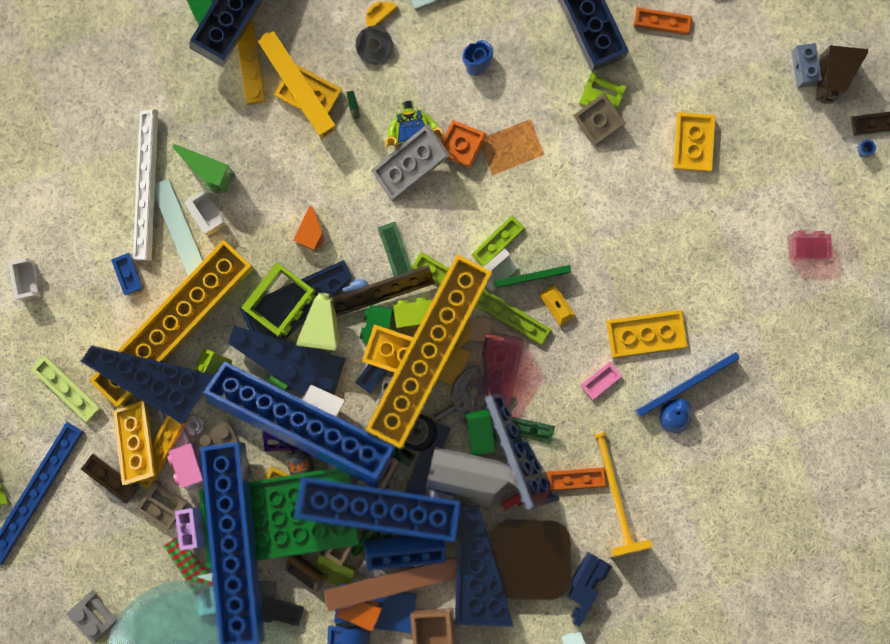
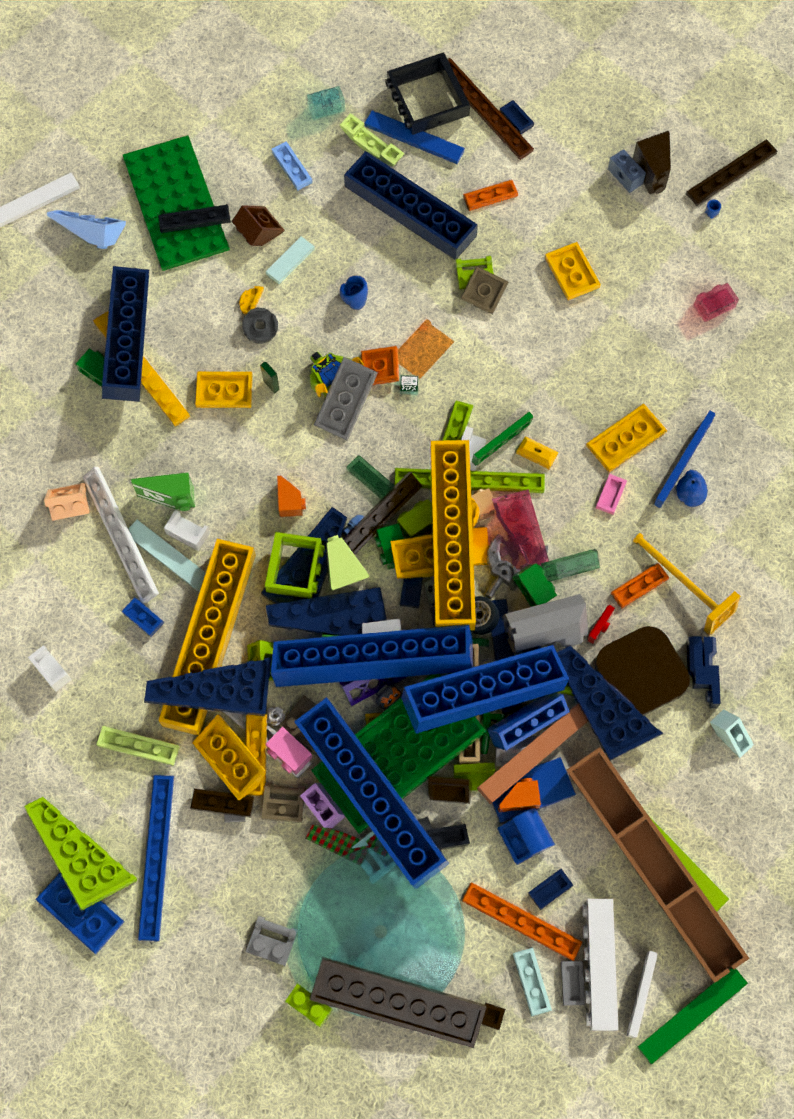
camera: 30 degrees left, 15 degrees down
yellow brick [258,31,337,140] -> none
dark blue wing [485,394,560,510] -> none
none -> light nougat bracket [44,483,90,521]
none -> tile [400,375,419,395]

